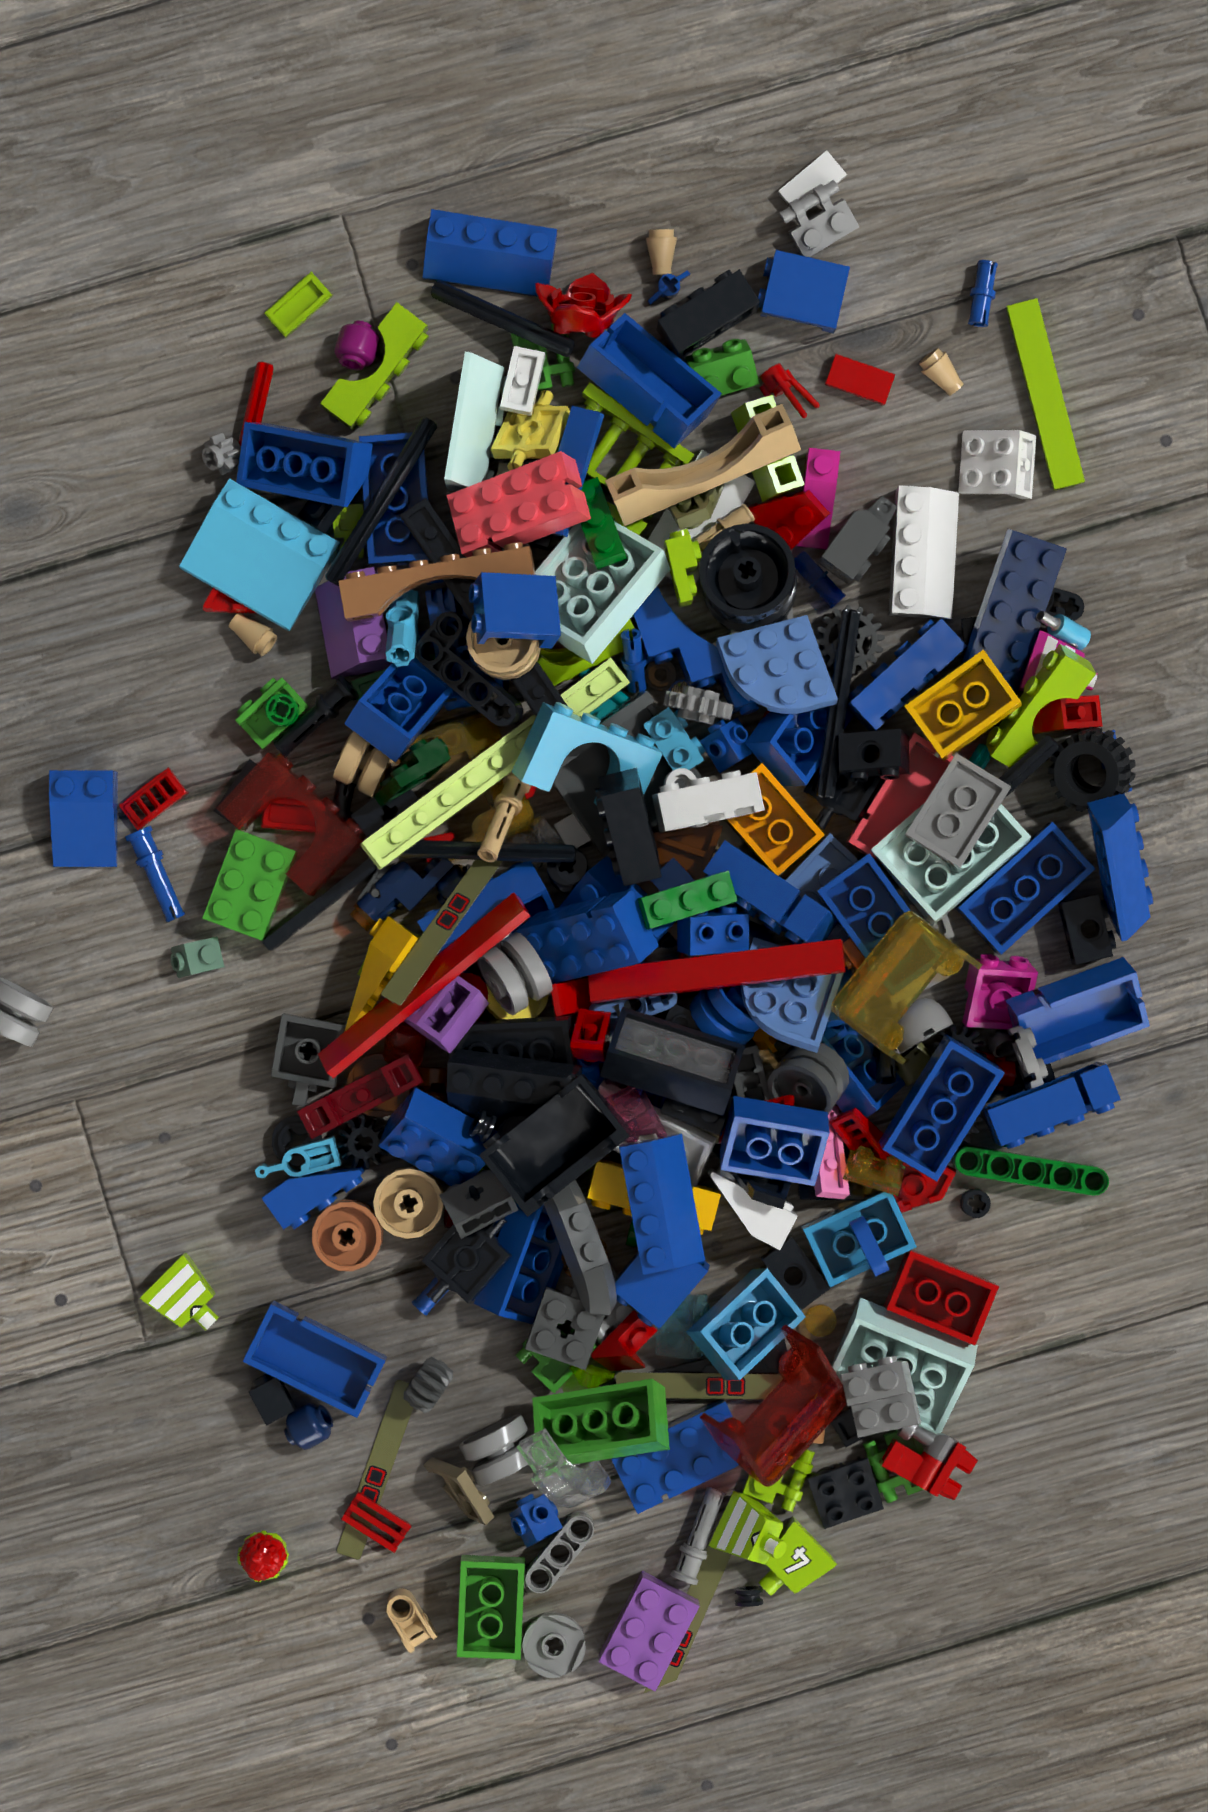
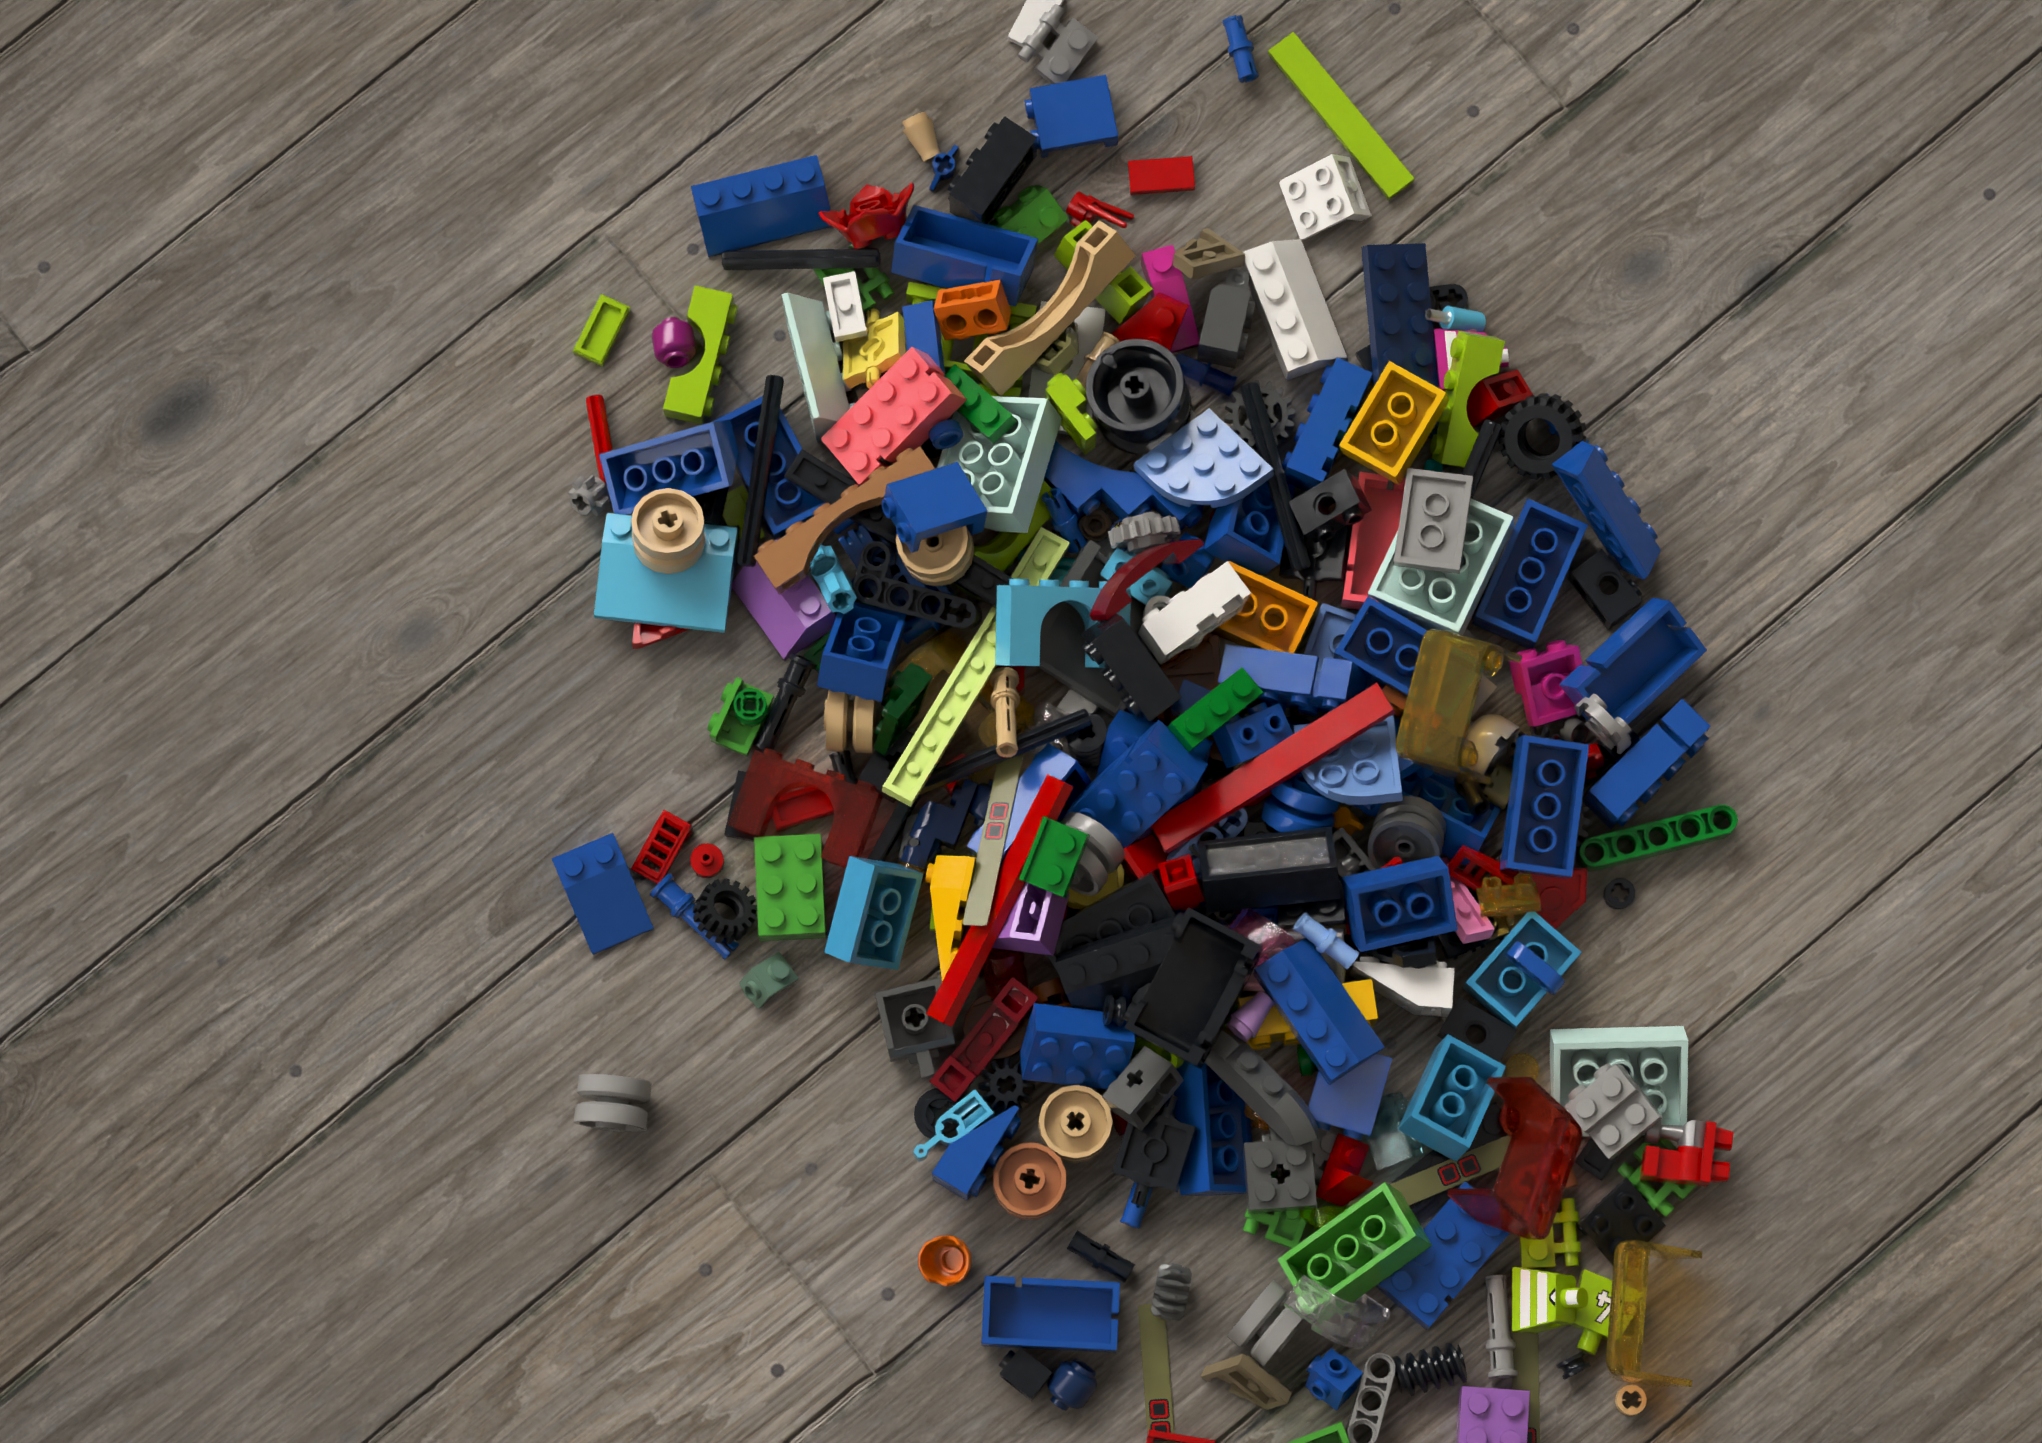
camera: 20 degrees left, 10 degrees down
torso [140,1253,219,1331] -> none
tan cone [229,613,277,656] -> none
red brick [884,1249,999,1345] -> none
tan cone [919,348,964,396] -> none
none -> tan wheel [631,488,705,574]
none -> red tile [690,843,724,878]
none -> black tyre [693,878,757,944]
none -> dark azure brick [824,856,923,970]
none -> orange hair [918,1235,972,1286]
none -> blue tile [929,420,963,449]
none -> orange brick [933,280,1012,340]
none -> green plate [1019,816,1090,898]
none -> black pin [1067,1230,1135,1283]
none -> dark red slope [1090,539,1204,621]
none -> dark tan wing [1173,228,1245,279]
none -> lavender cone [1226,991,1275,1042]
none -> light blue pin [1293,912,1359,969]
none -> black piece [1393,1343,1467,1396]
none -> clear yellow windscreen [1606,1240,1702,1387]
none -> tan bush [1615,1385,1647,1416]

